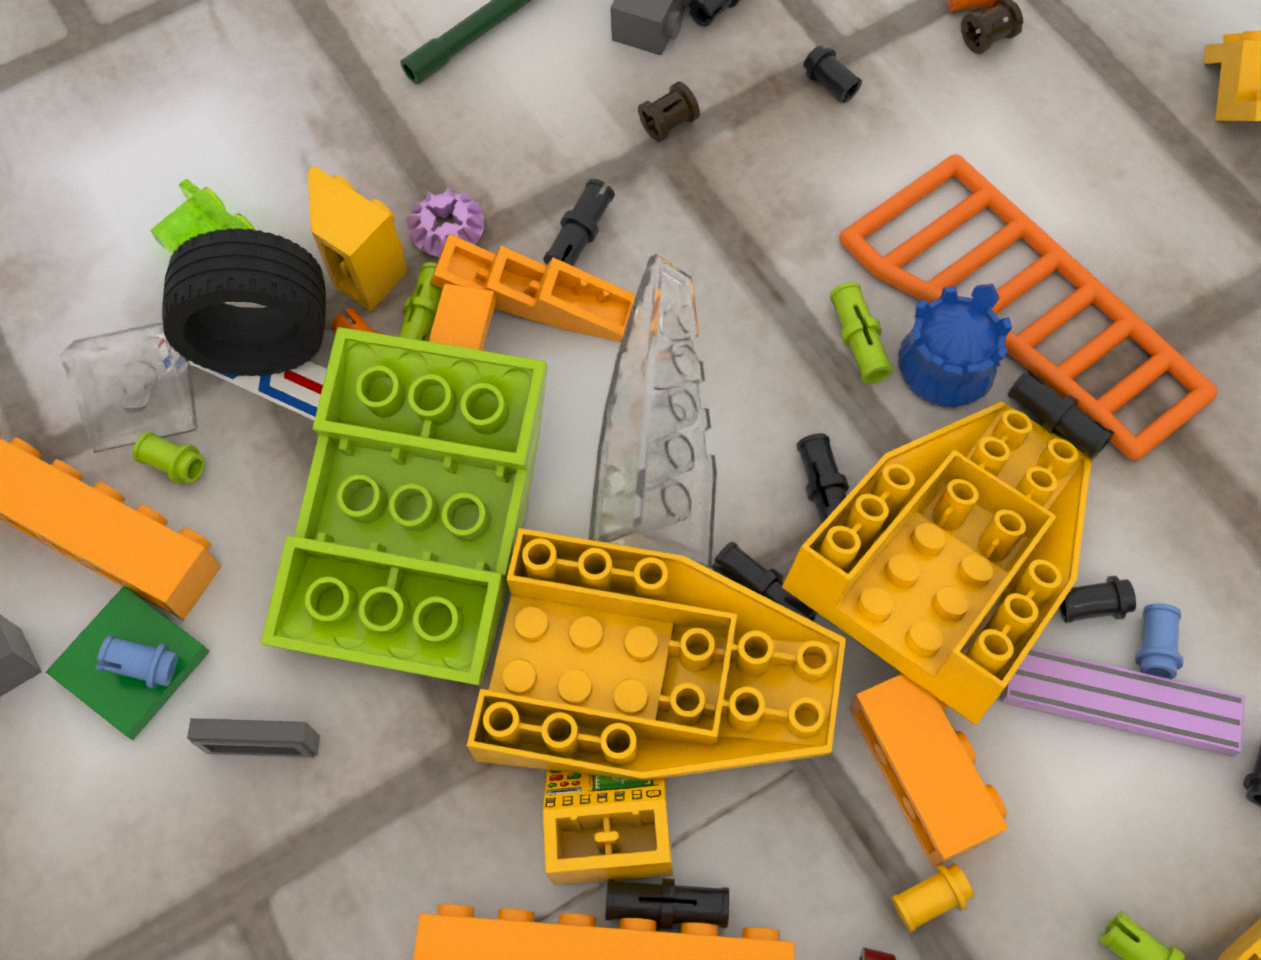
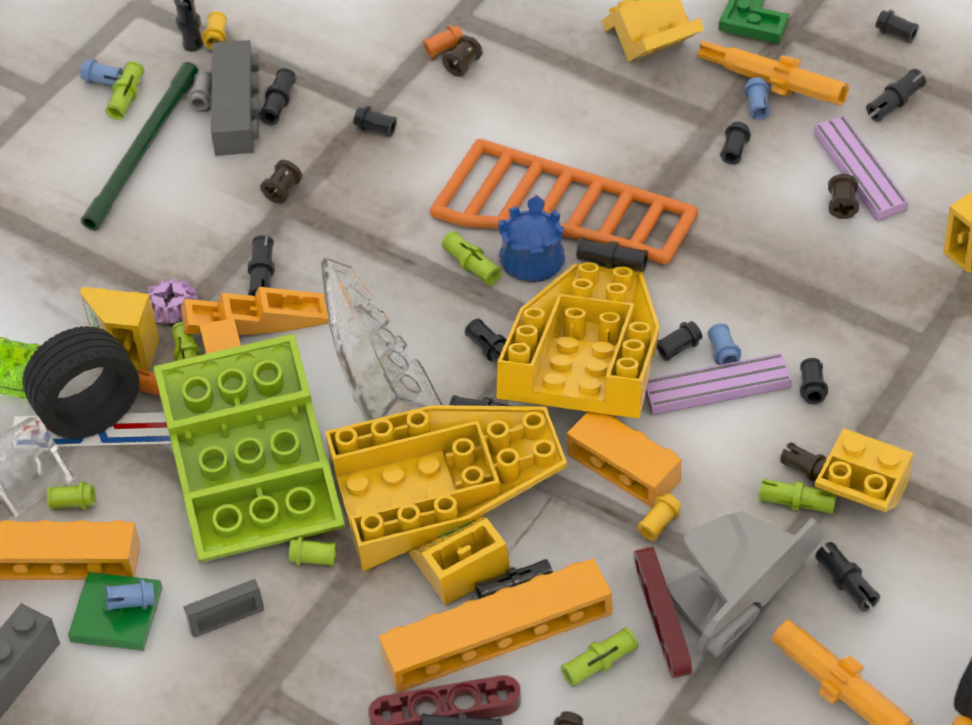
camera: 25 degrees left, 15 degrees down
none -> lime pin [289,536,337,567]
none -> dark brown pin [780,442,826,482]

